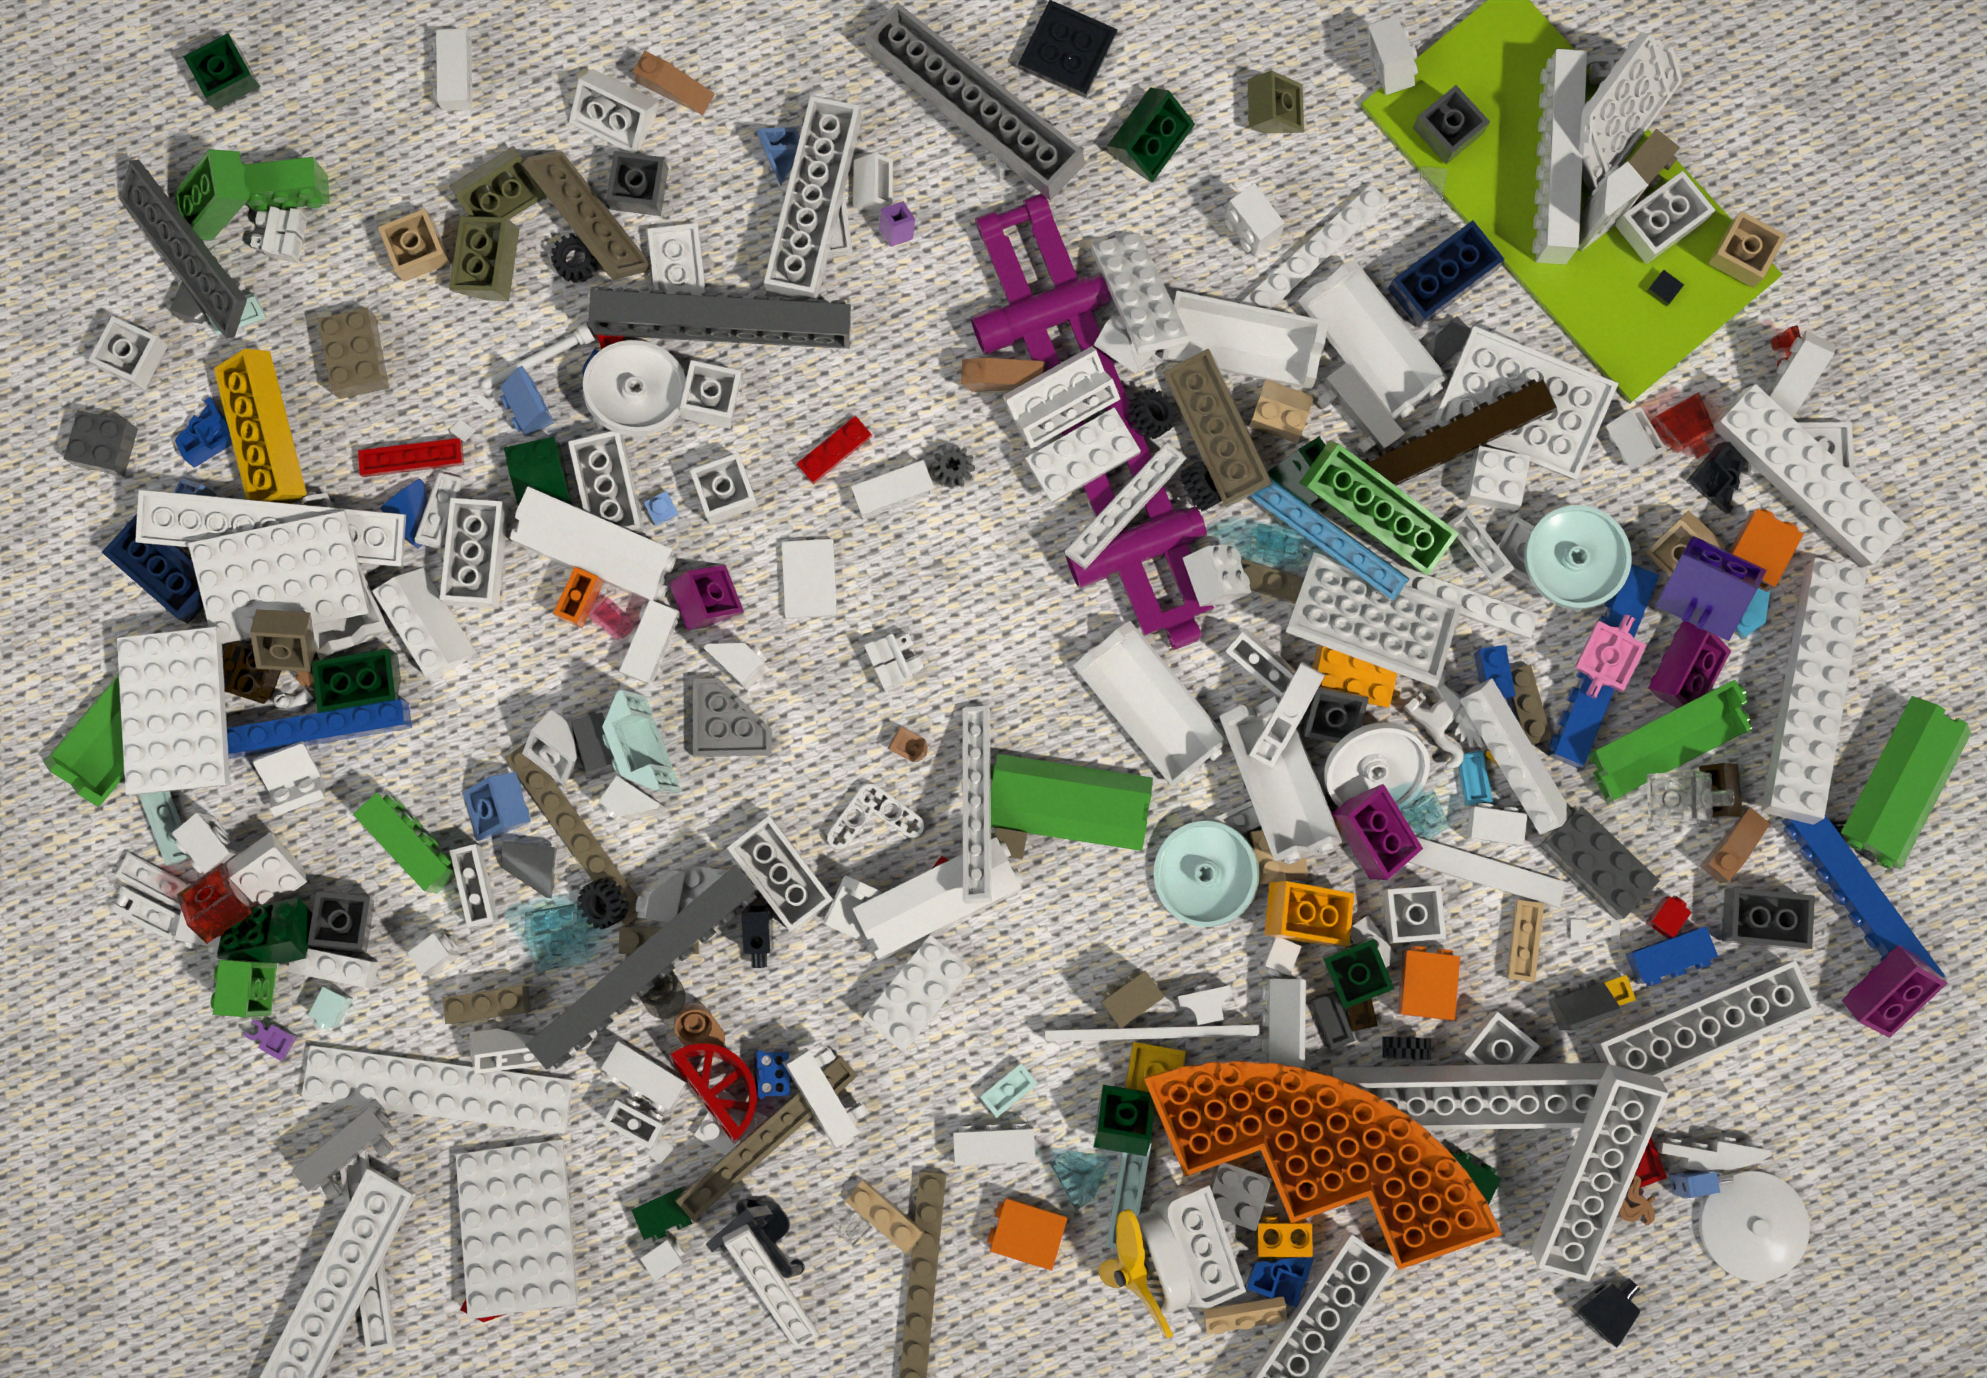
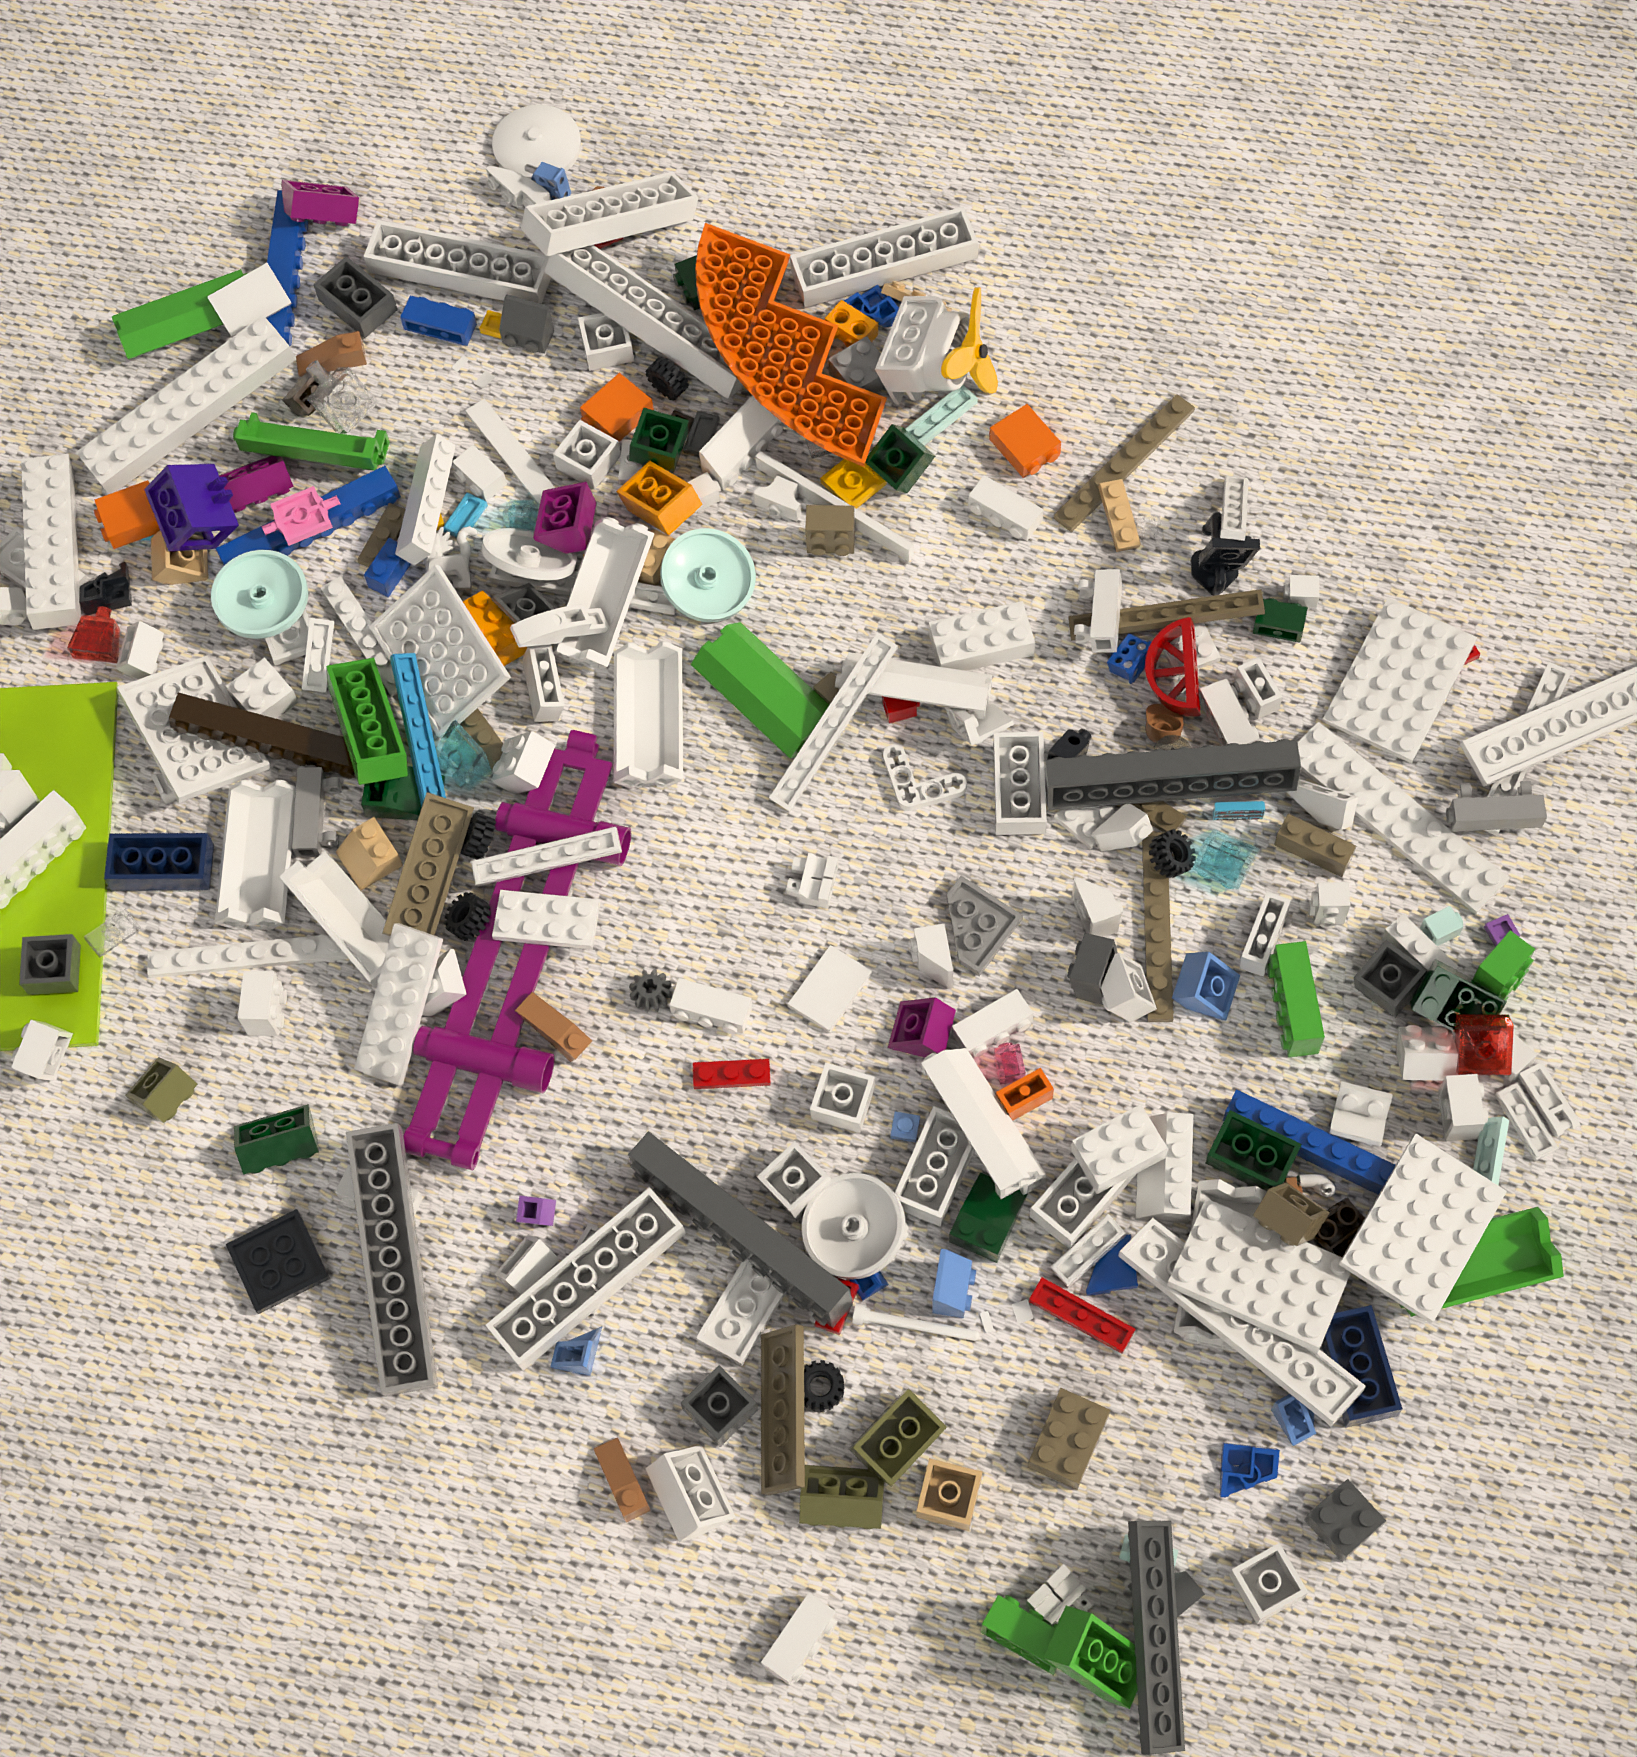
camera: 140 degrees left, 15 degrees down
yellow brick [213,348,307,504] -> none
dark grey slope [502,841,557,899] -> none
light aqua slope [602,690,682,794] -> none
medium nougat plate [888,726,928,762] -> none
light aqua plate [980,1063,1038,1118] -> none
white slope [1003,346,1120,449] -> none
clear light blue slope [1049,1151,1112,1210] -> none
dark grey tile [1424,316,1471,367] -> none
tan plate [1506,900,1544,983] -> none
dark grey brick [1539,806,1660,920] -> none
black torso [1573,1278,1641,1348] -> none
red brick [1645,896,1692,938] -> none
black tile [1646,270,1684,307] -> none
none -> white tile [208,263,292,337]
none -> white brick [1071,1104,1168,1194]
none -> medium azure tile [1213,801,1265,820]

